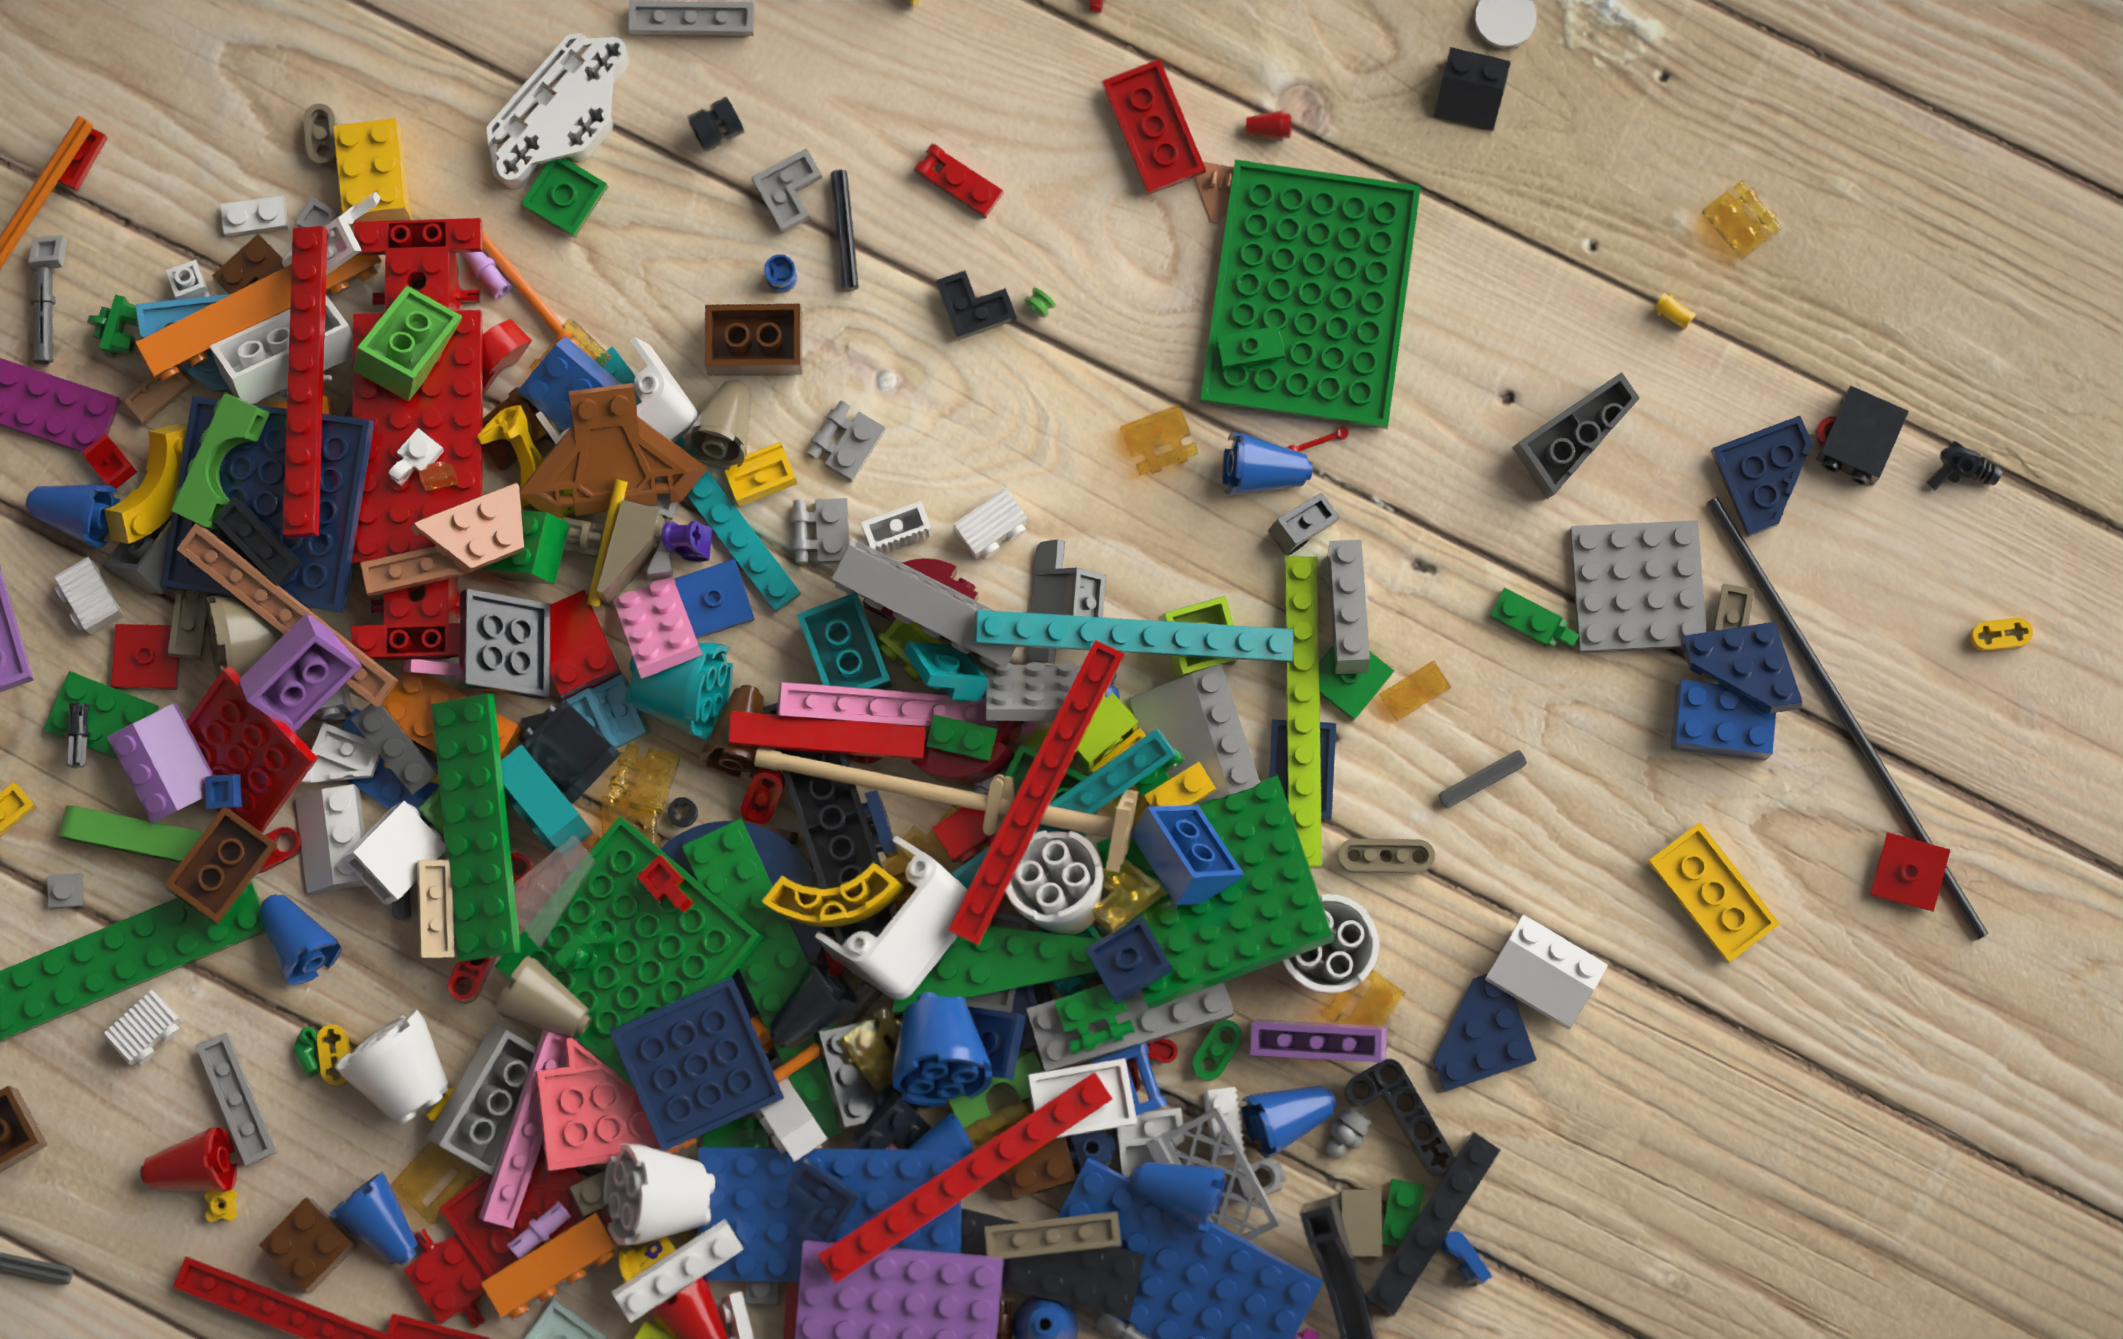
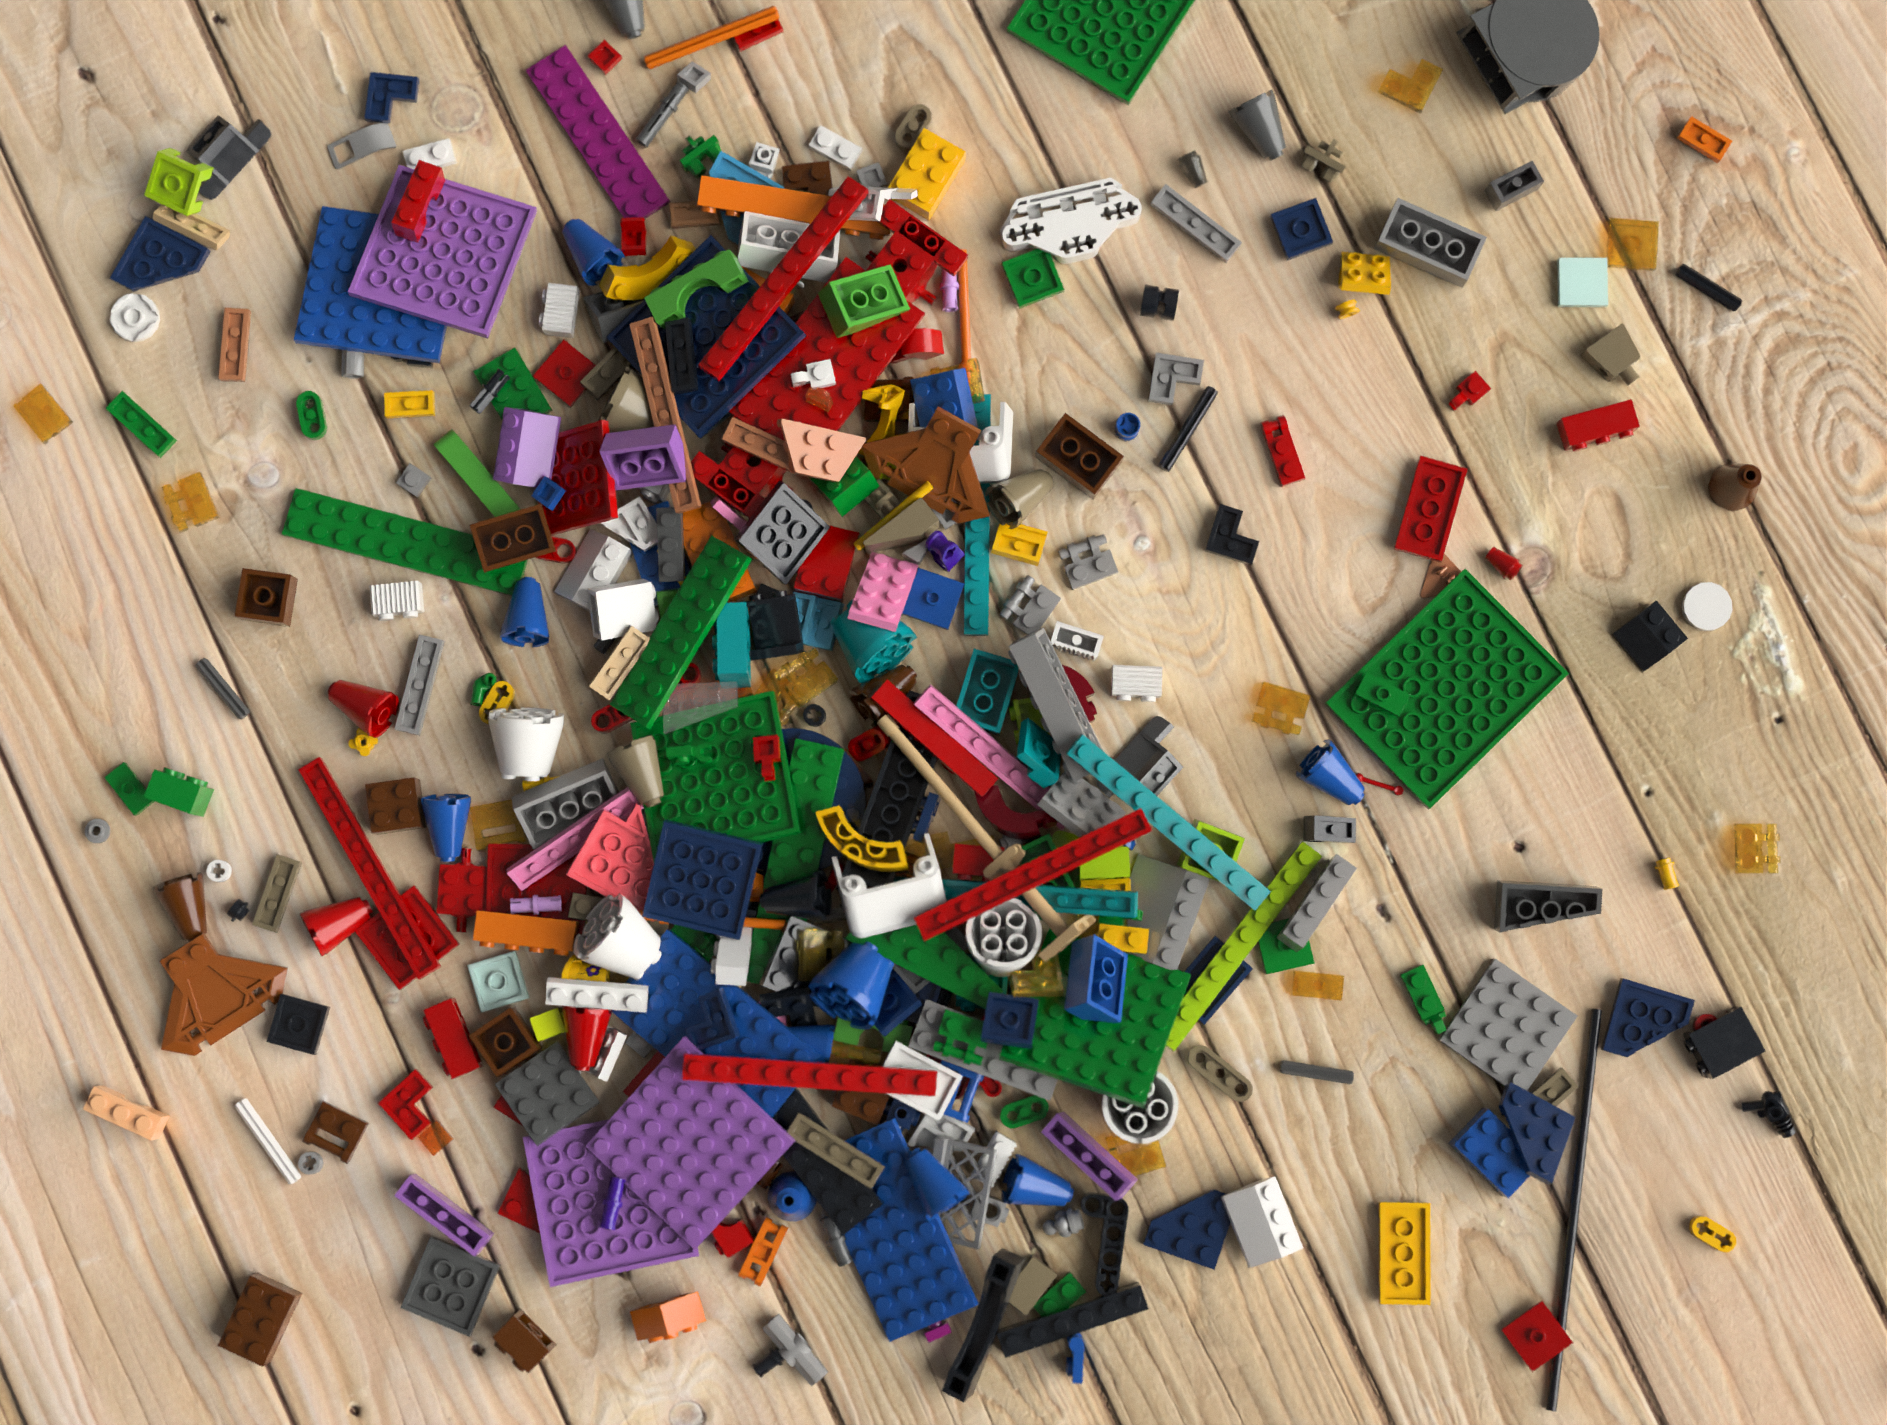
camera: 40 degrees right, 5 degrees up
green plate [926,715,997,761] -> none
bright green bush [1024,287,1056,318] -> none

